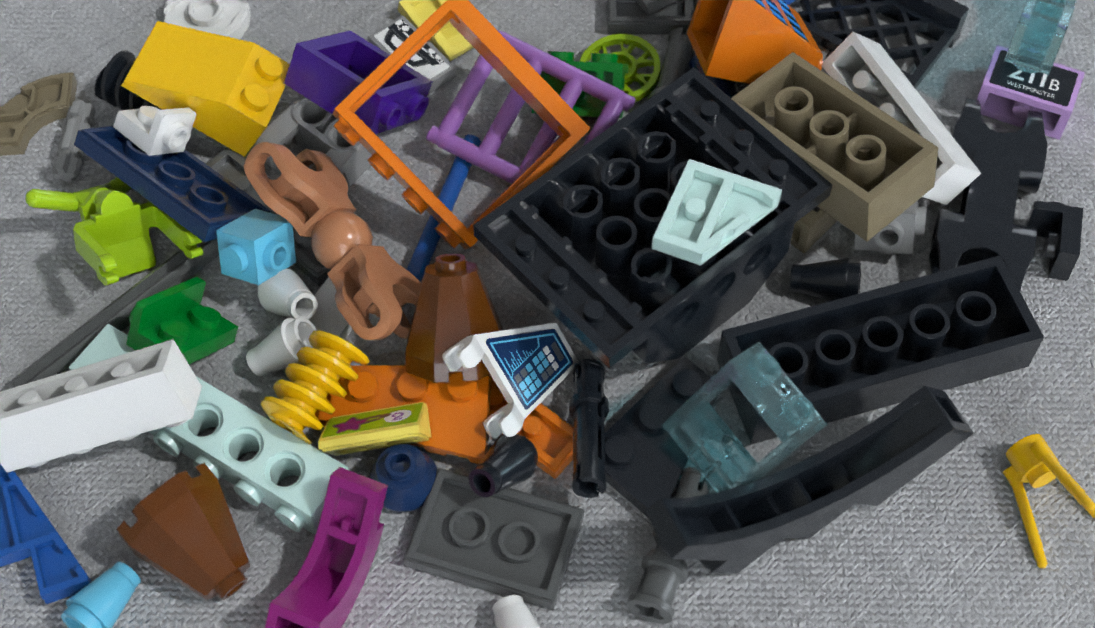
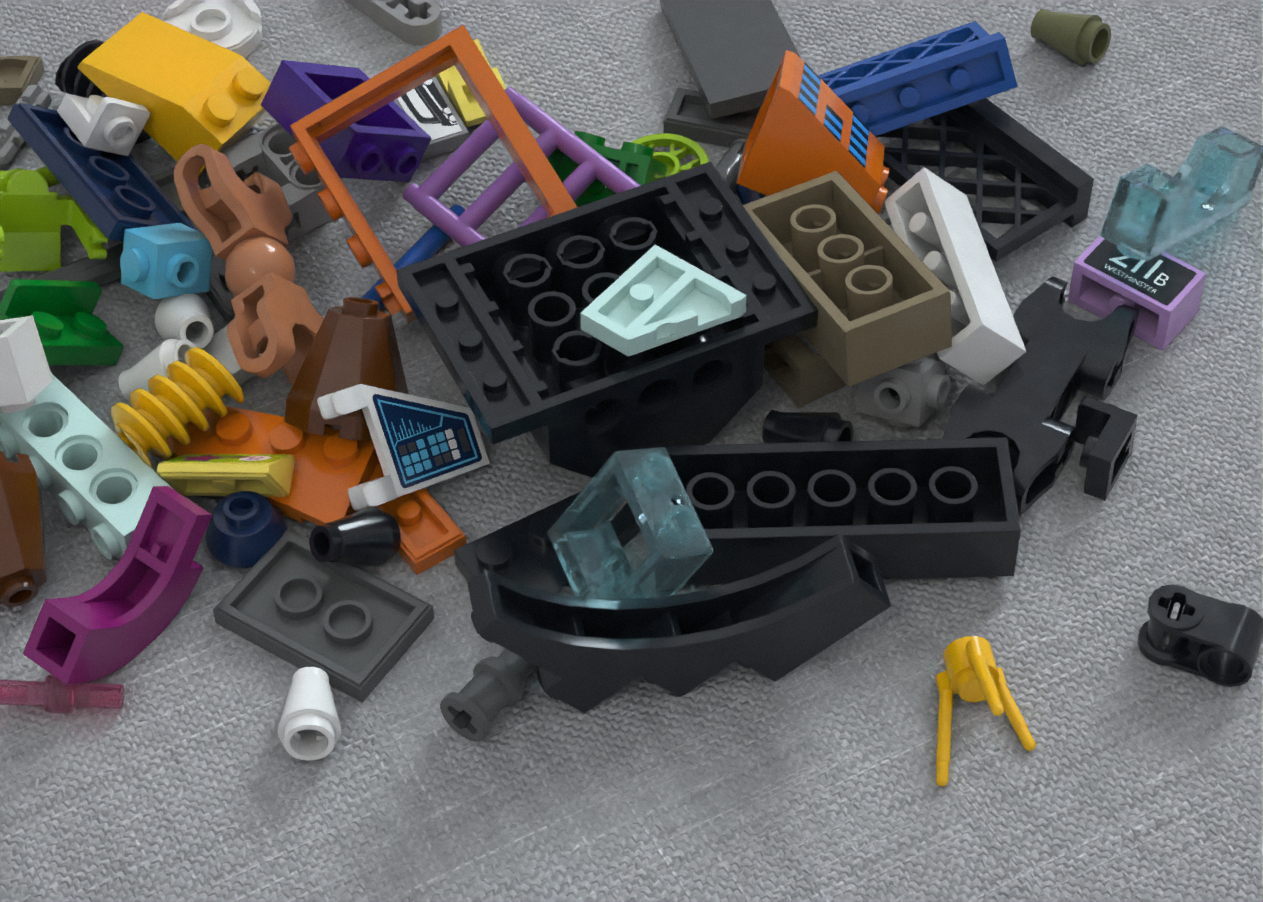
camera: 15 degrees right, 10 degrees down
black pin [569,359,609,498] -> none

